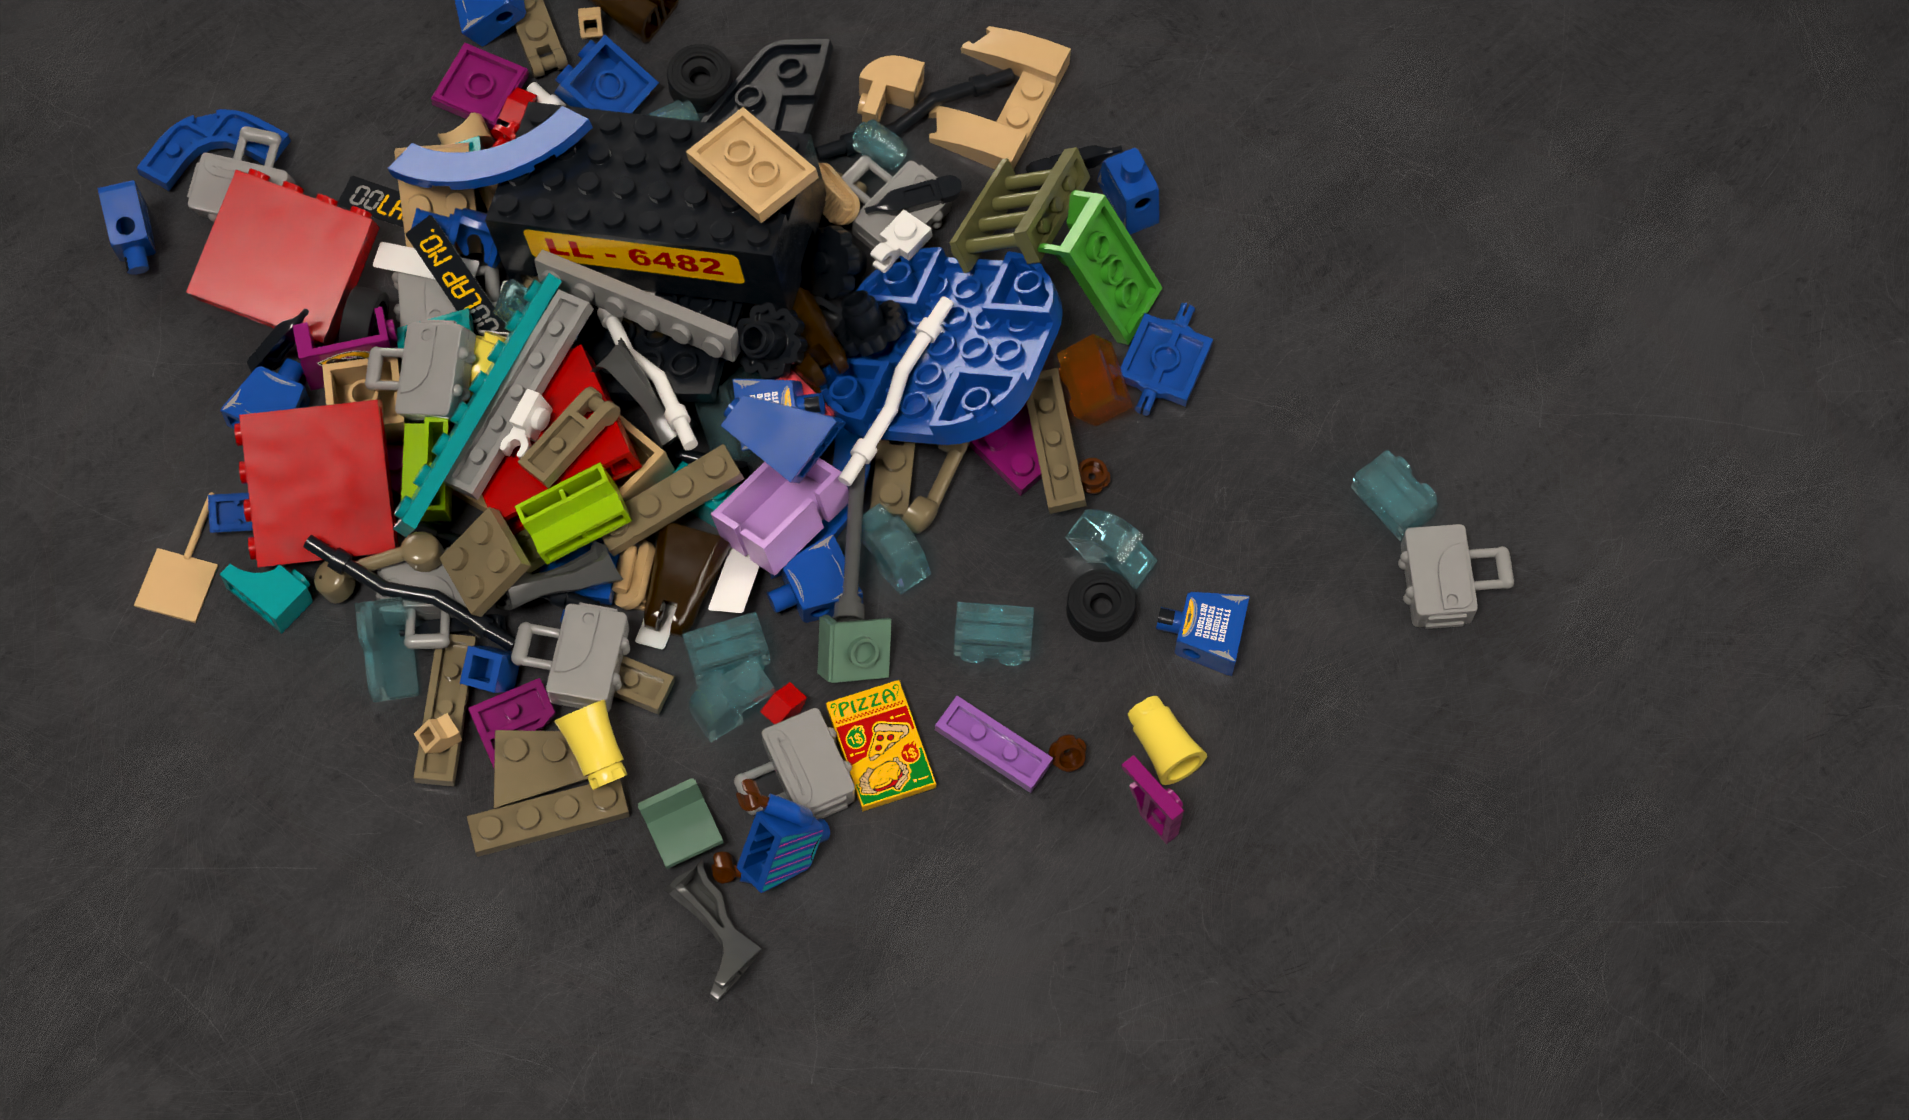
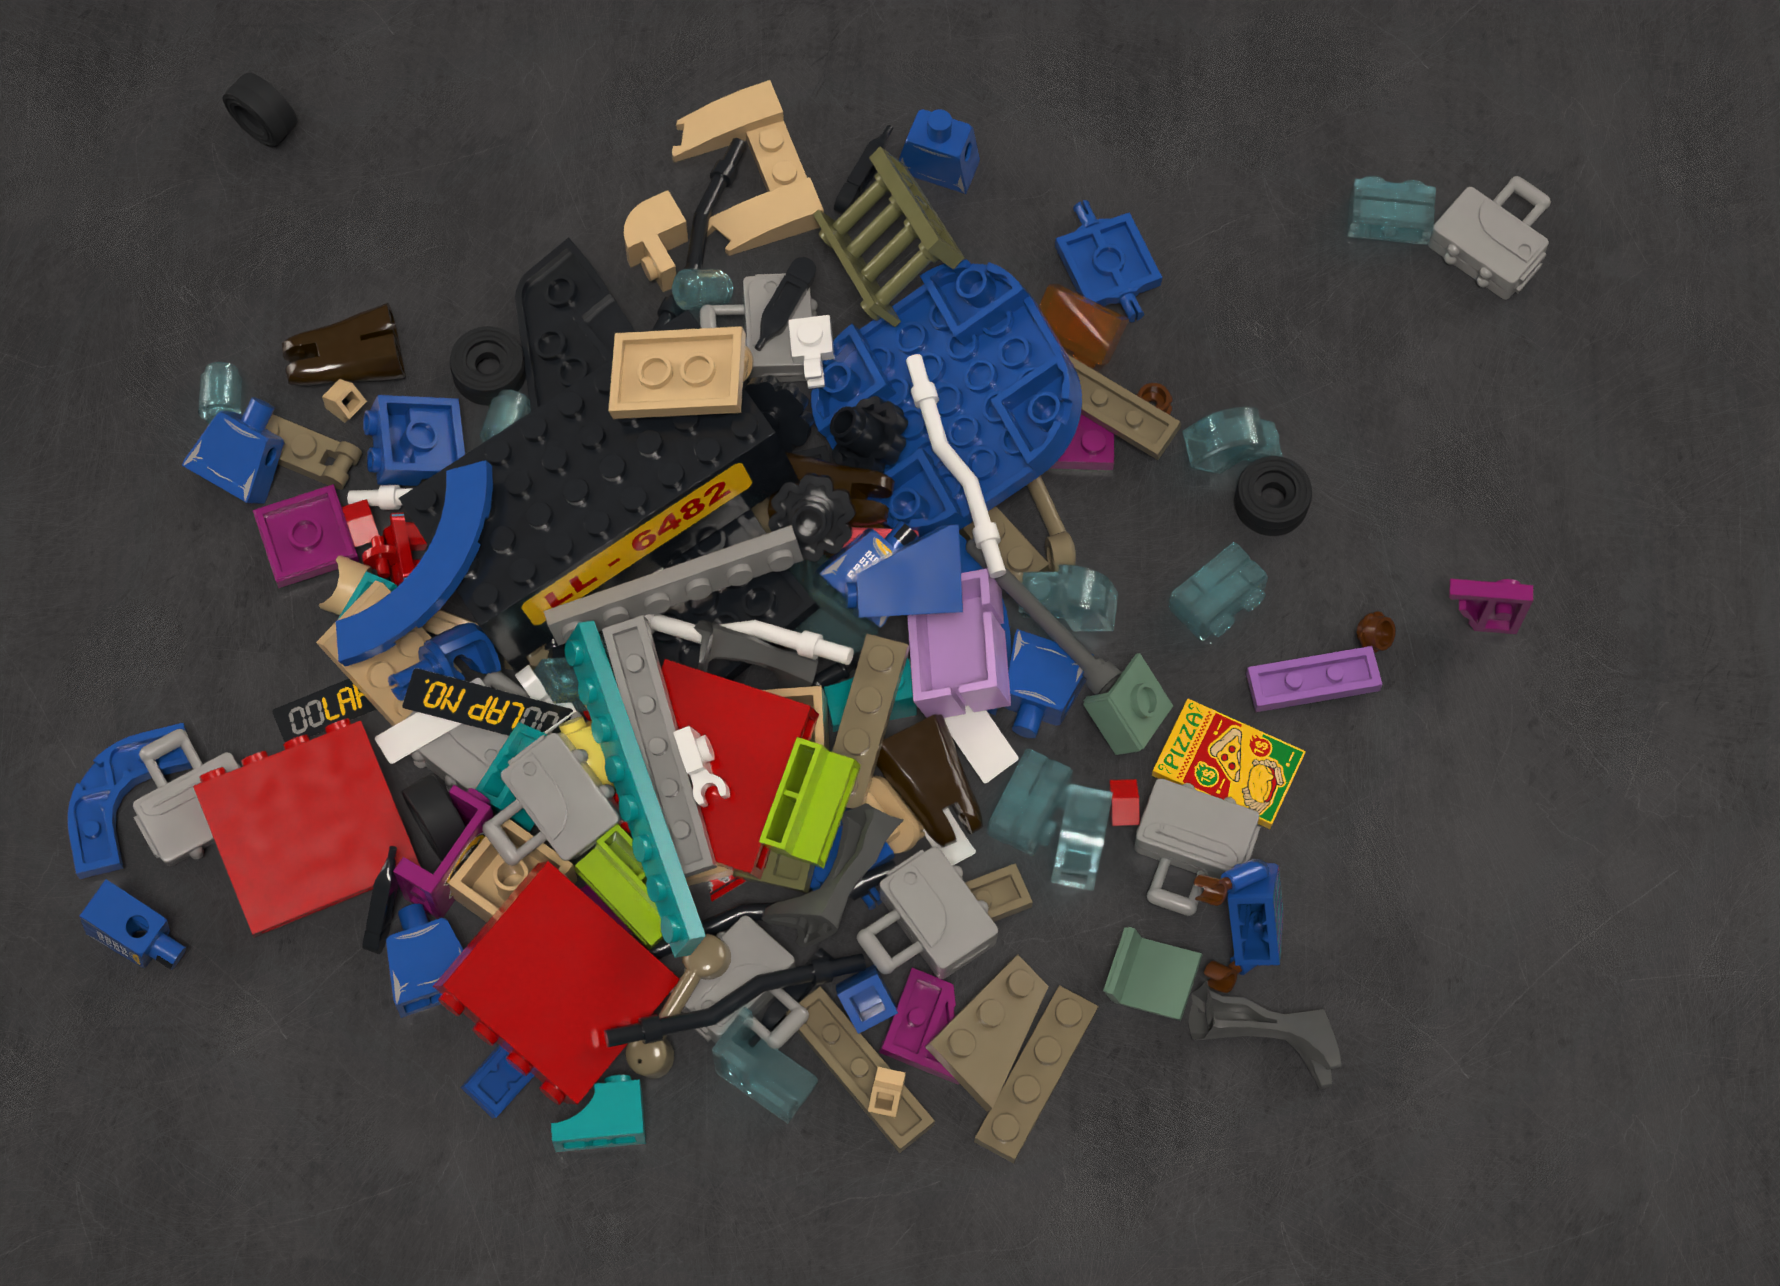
camera: 45 degrees left, 0 degrees up
tan piece [134,492,218,623] -> none
dark tan plate [439,507,531,617] -> none
dark tan plate [518,387,620,489] -> none
light yellow plant [554,699,627,790] -> none
bright green plate [1037,190,1163,345] -> none
light yellow plant [1128,696,1207,785] -> none
blue torso [1156,592,1250,676] -> none

